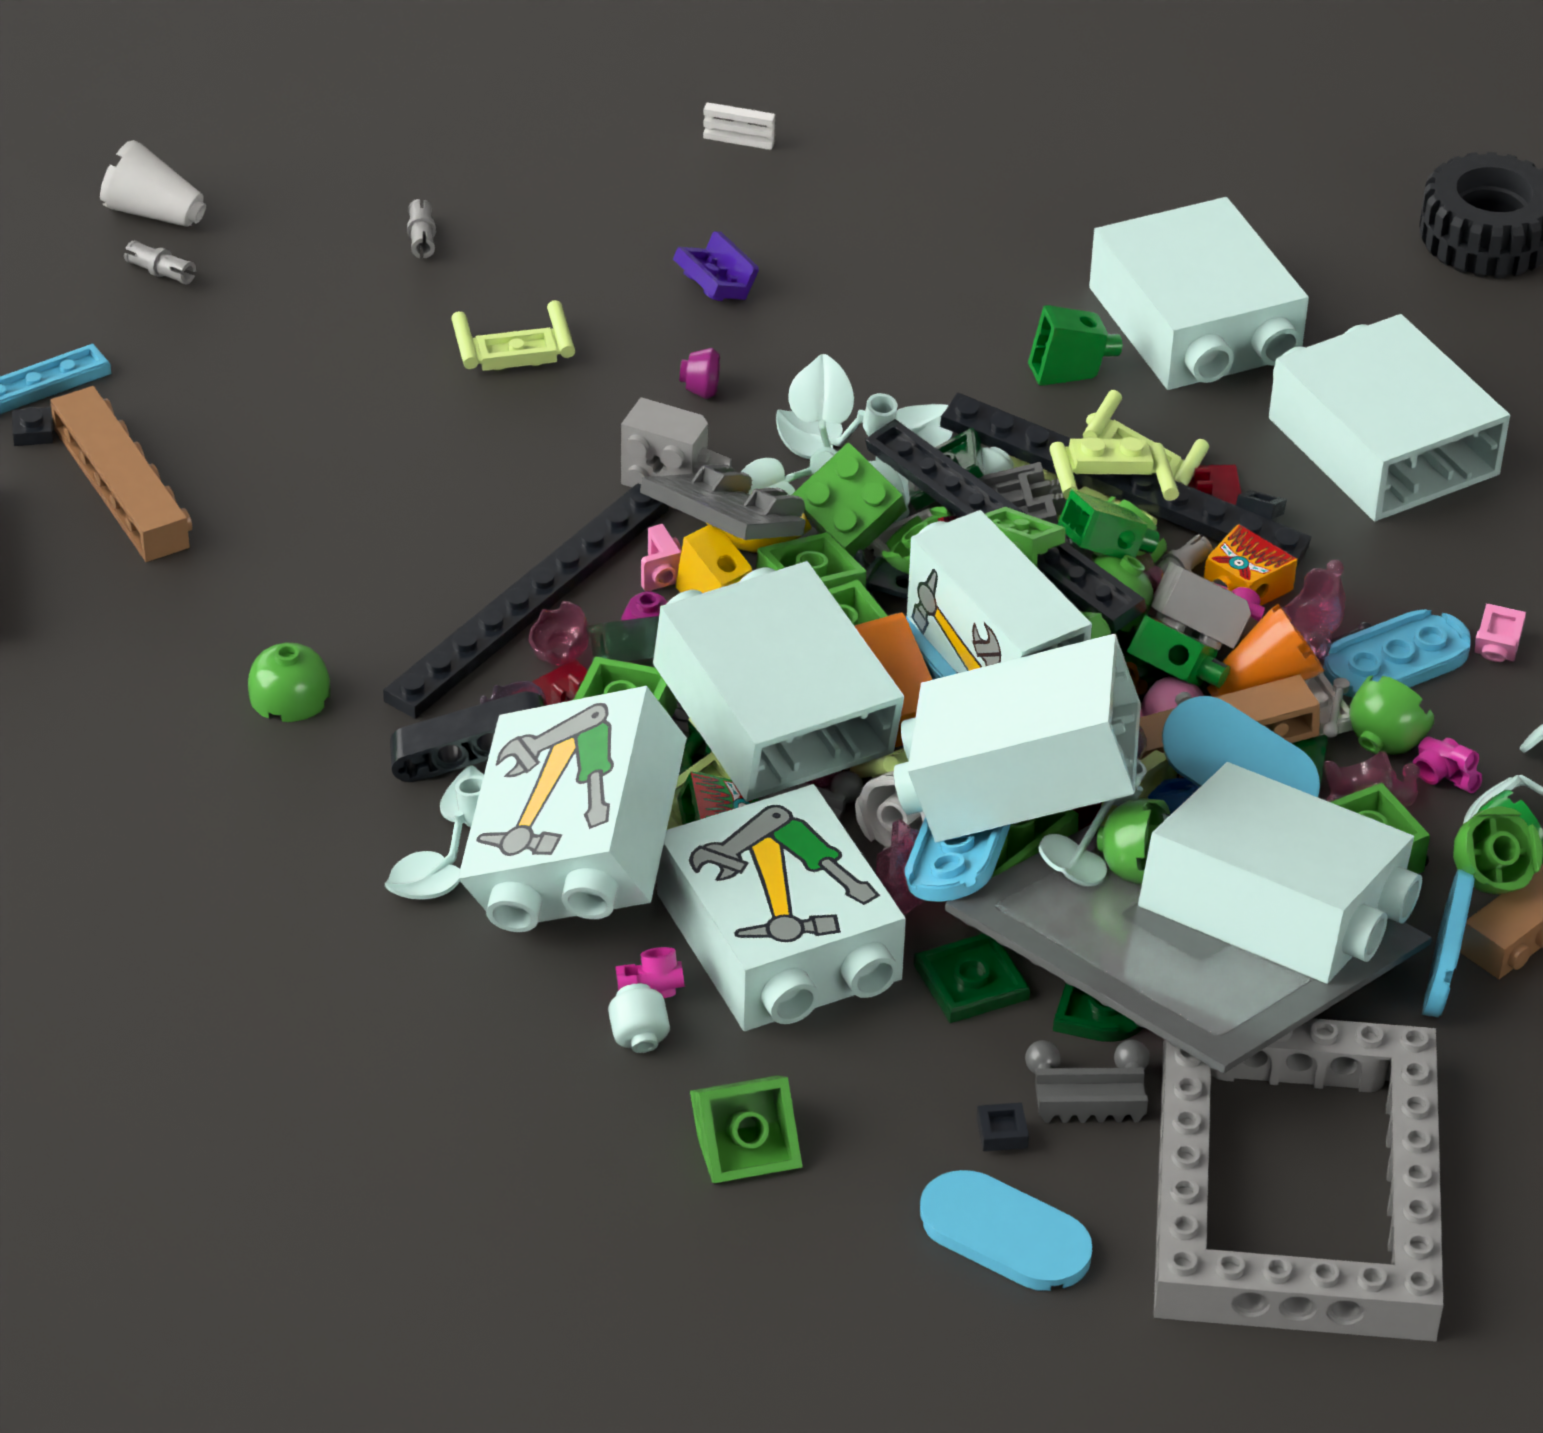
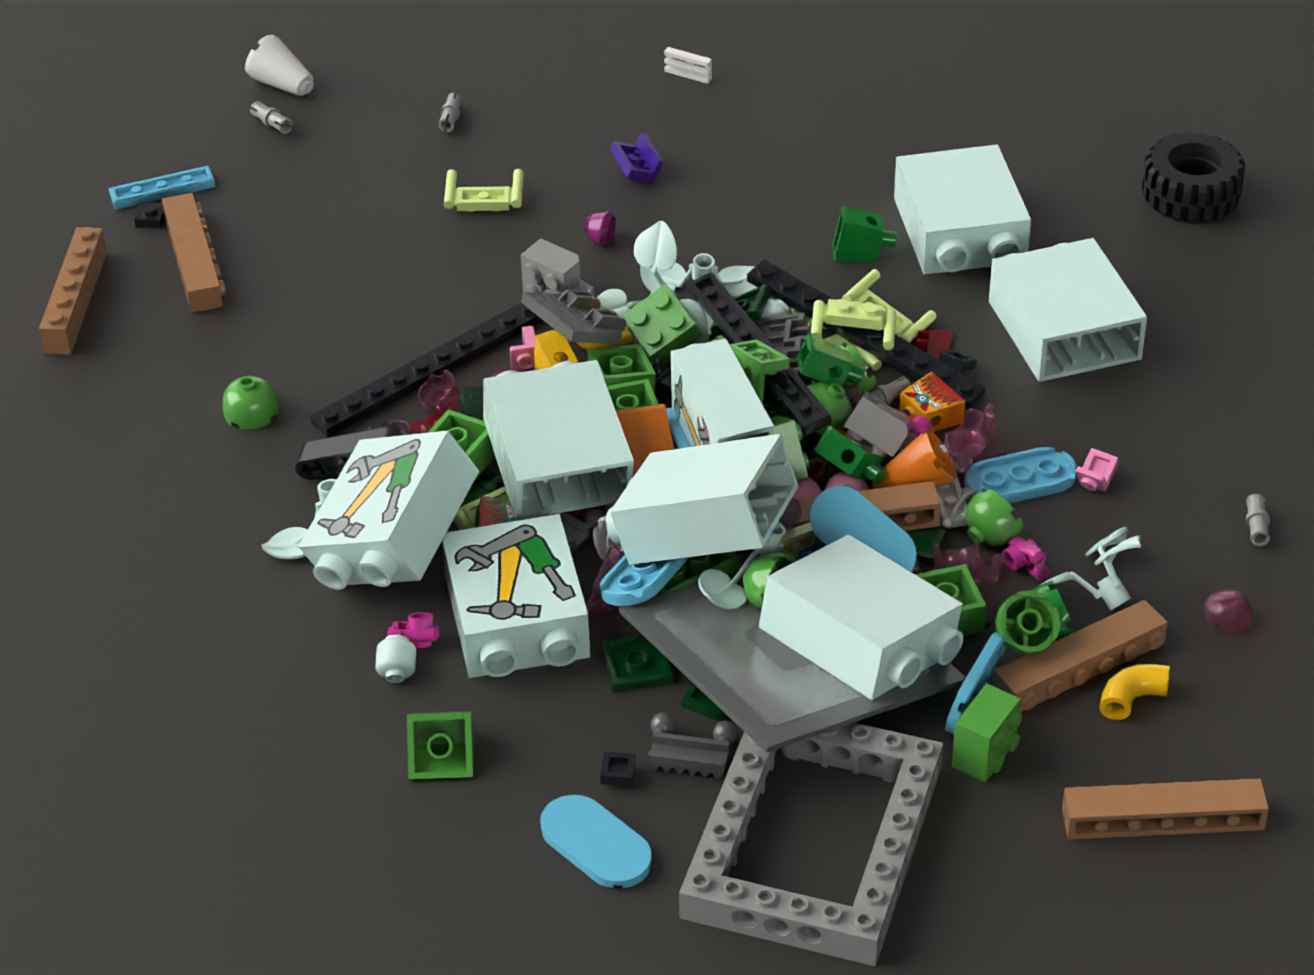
camera: 15 degrees right, 0 degrees up
none -> bright green brick [952,683,1022,783]

